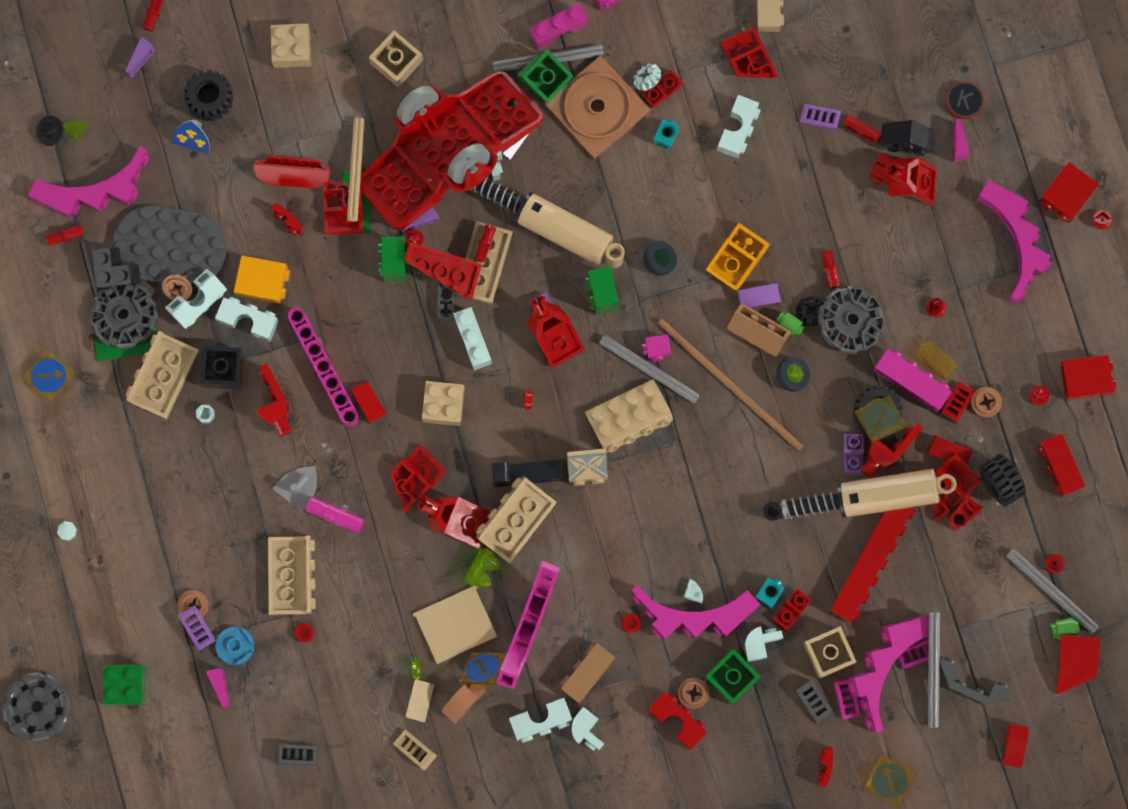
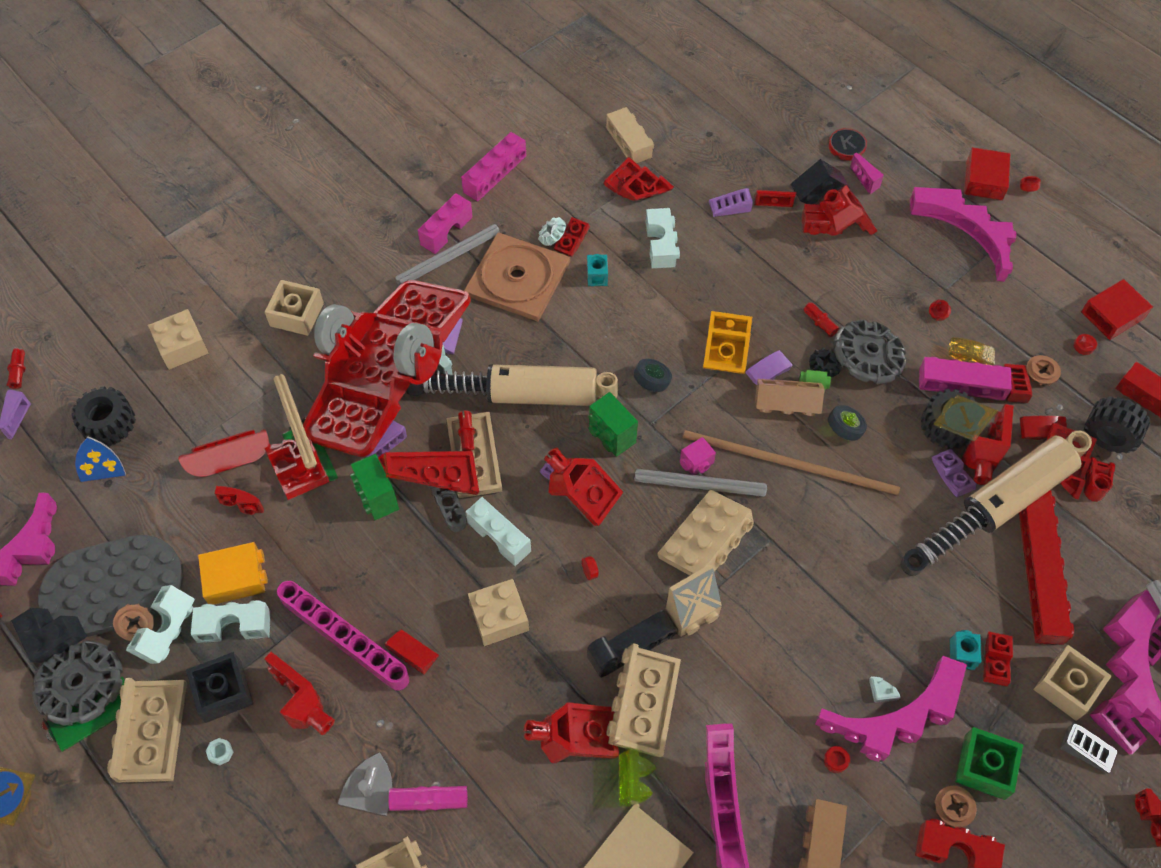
camera: 25 degrees left, 20 degrees down
red slope [390,445,448,513] -> none
green brick [517,49,573,103] -> none
light aqua brick [744,627,783,662] -> none

